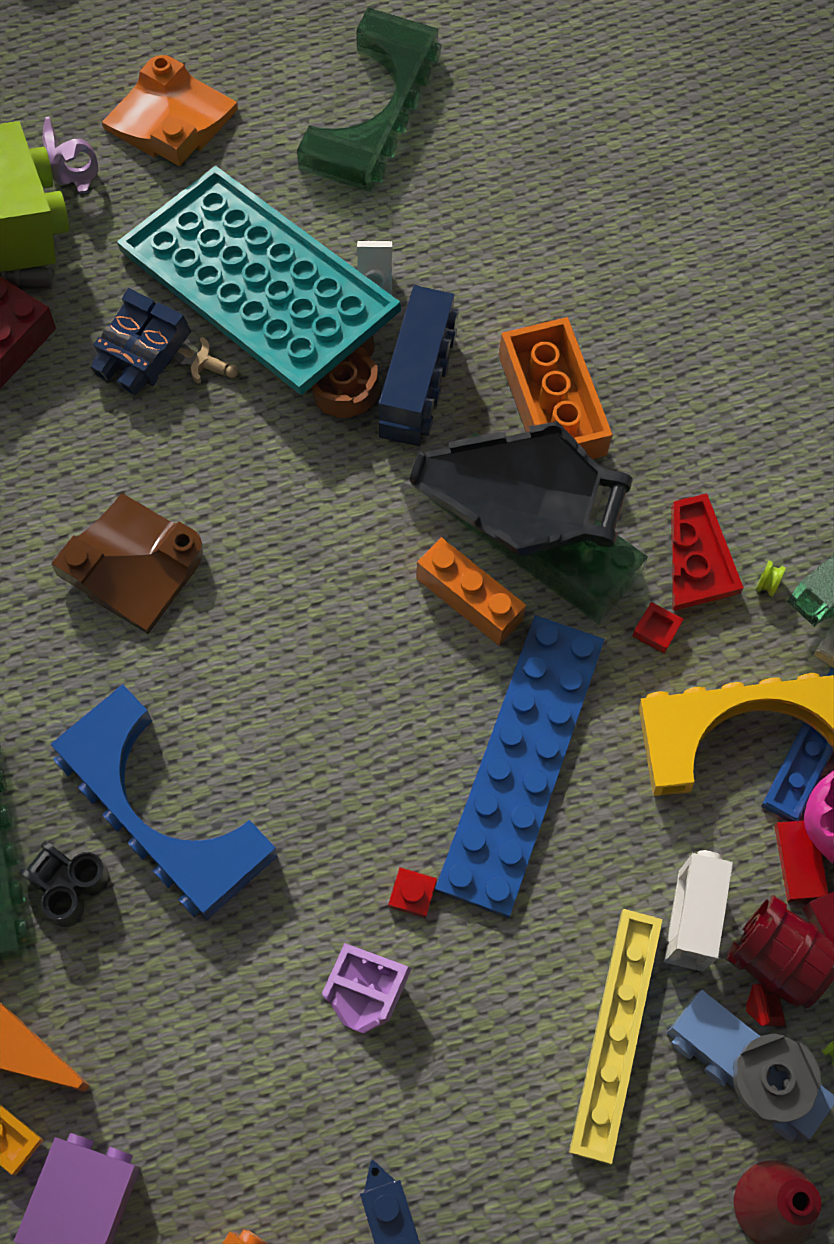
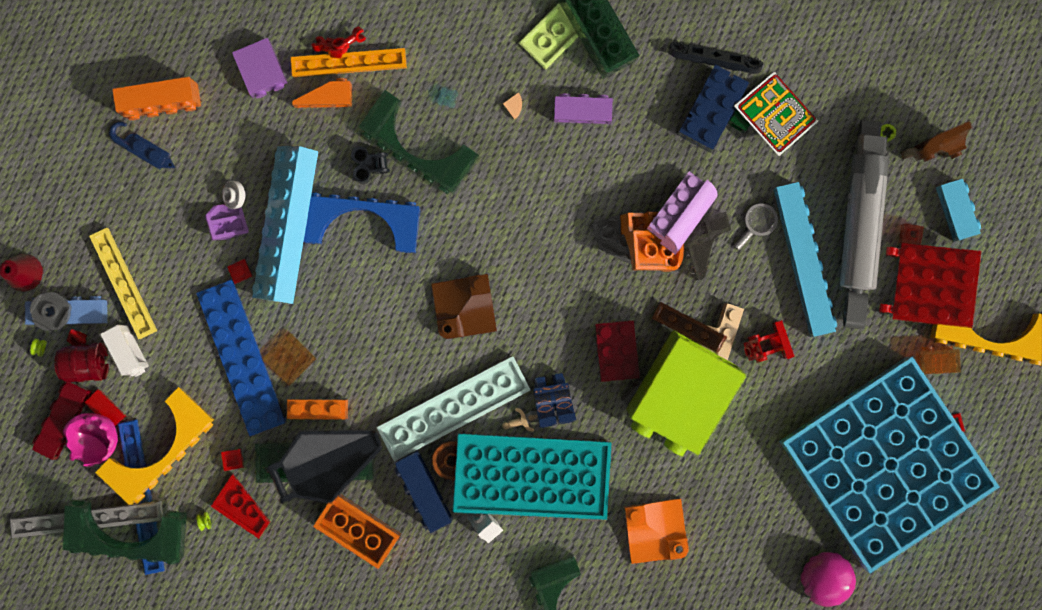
camera: 145 degrees right, 20 degrees up
lavender hair [42,117,98,194] -> none
none -> white plate [222,181,246,209]
none -> medium azure brick [252,146,318,304]
none -> clear orange tile [263,332,317,386]
none -> light aqua plate [377,356,531,462]

